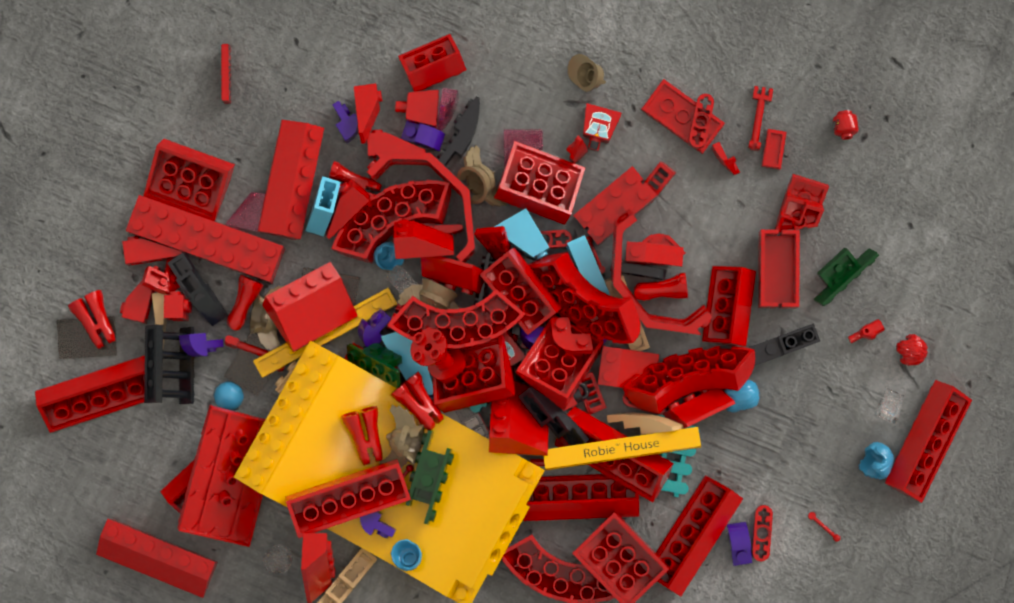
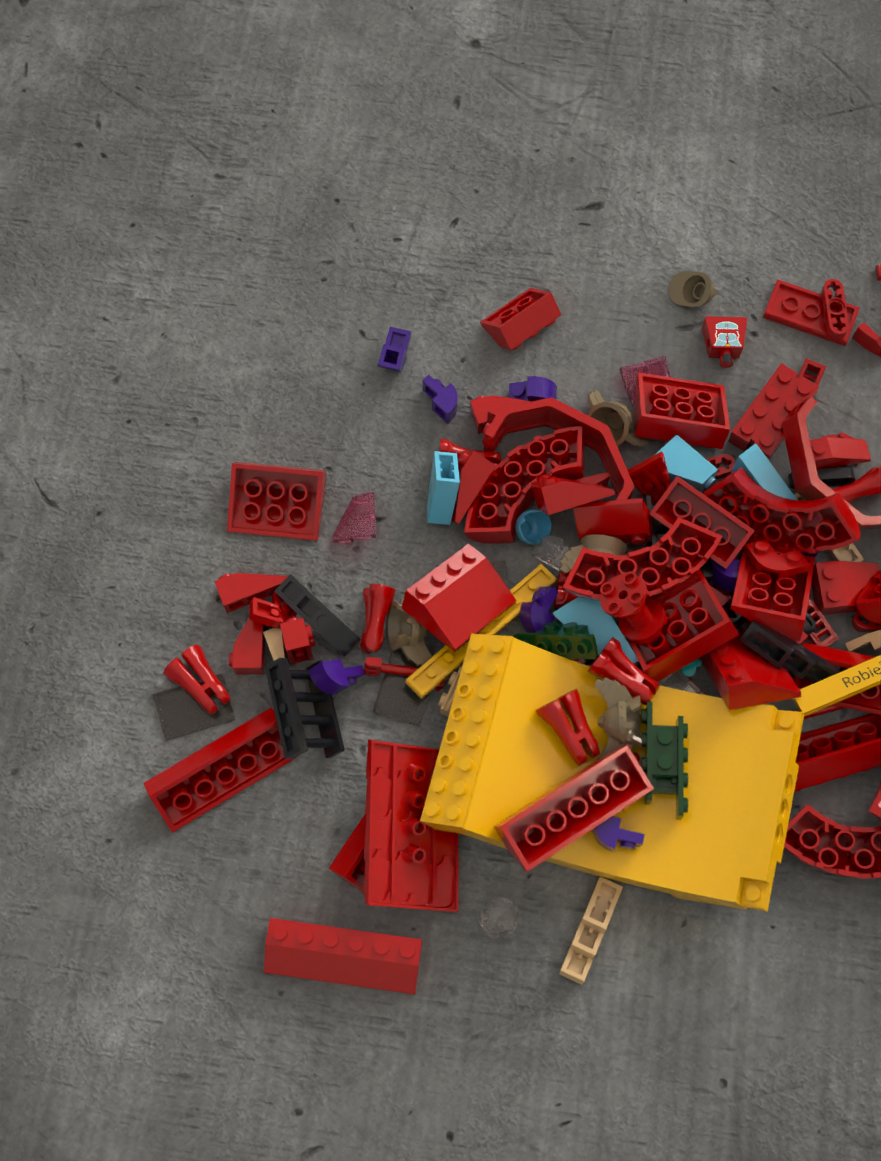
camera: 15 degrees left, 15 degrees down
red brick [126,195,285,284] -> none
dark azure hair [213,381,244,410] -> none
red tile [221,44,231,104] -> none
red slope [258,119,324,240] -> none
red slope [301,533,336,603] -> none
red slope [354,83,383,144] -> none
dark azure hair [391,539,422,571] -> none
red torso [395,90,439,129] -> none
black slope [437,96,480,167] -> none
clear pink slope [438,88,459,131] -> none
red slope [566,135,588,164] -> none
none -> dark purple brick [378,327,412,372]

